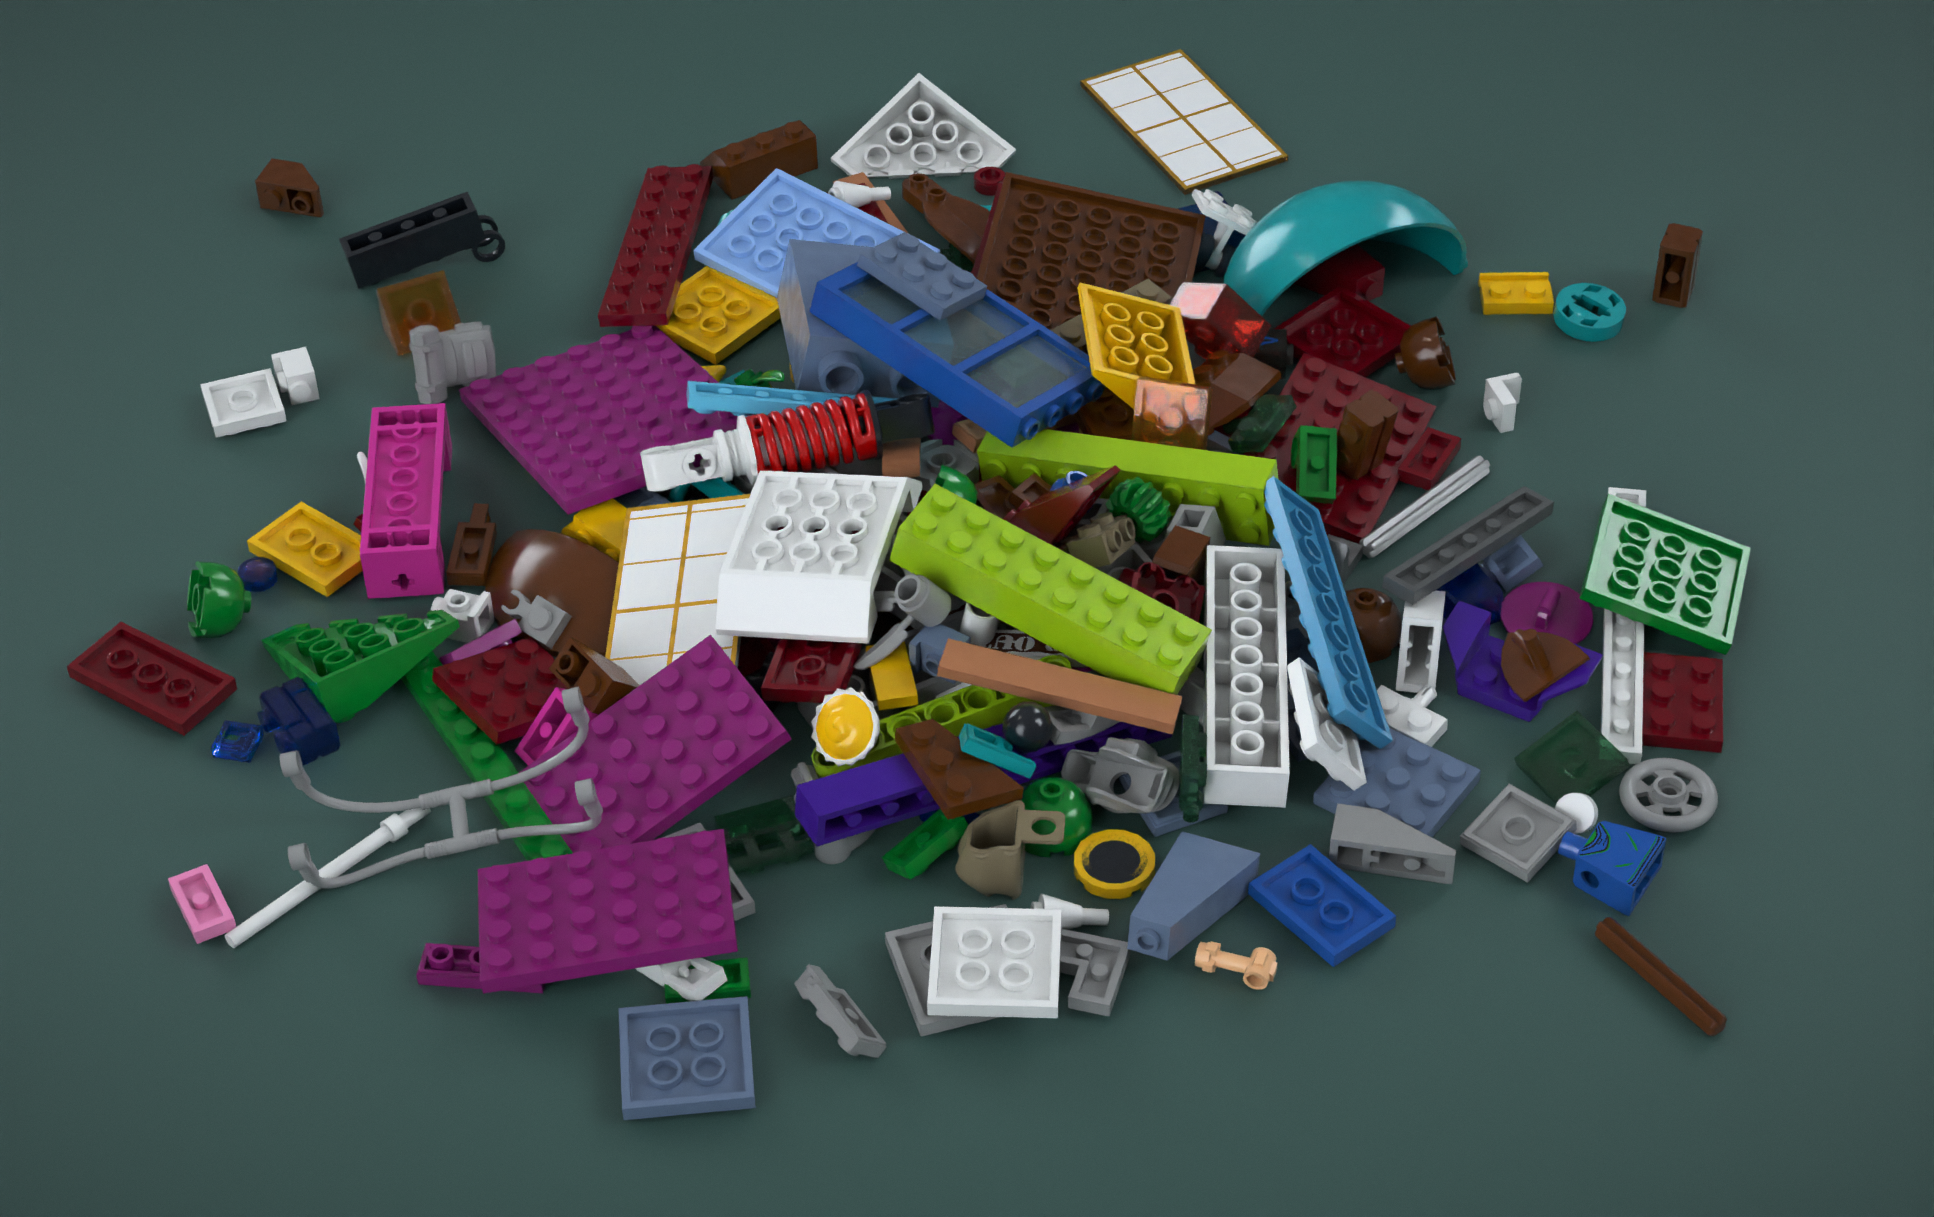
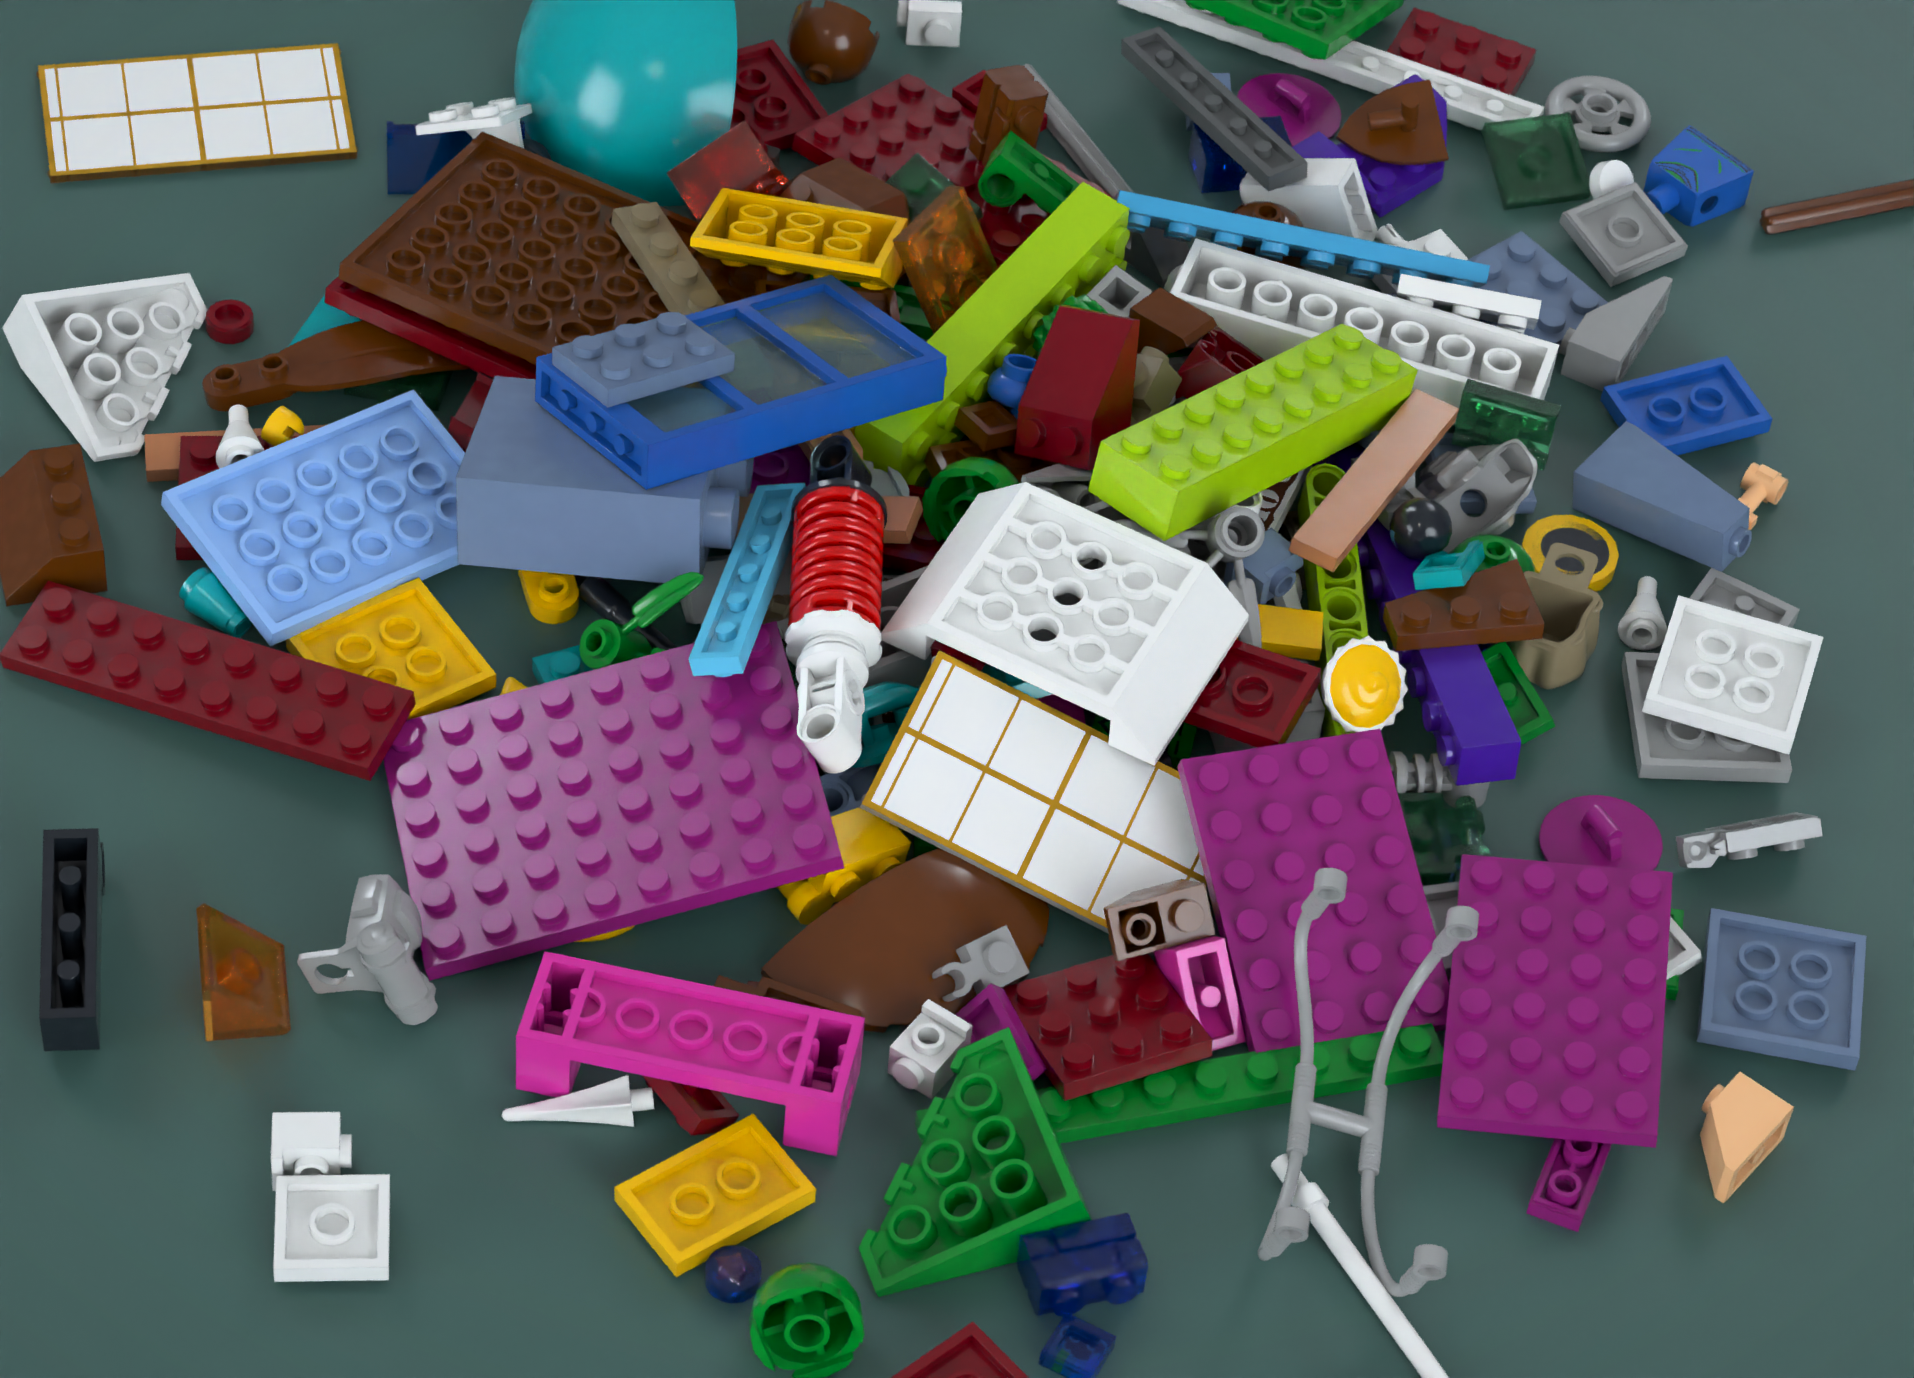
camera: 80 degrees left, 5 degrees up
none -> yellow hinge [261,406,304,446]
none -> magenta shield [1539,795,1663,870]
none -> light nougat slope [1700,1072,1794,1204]

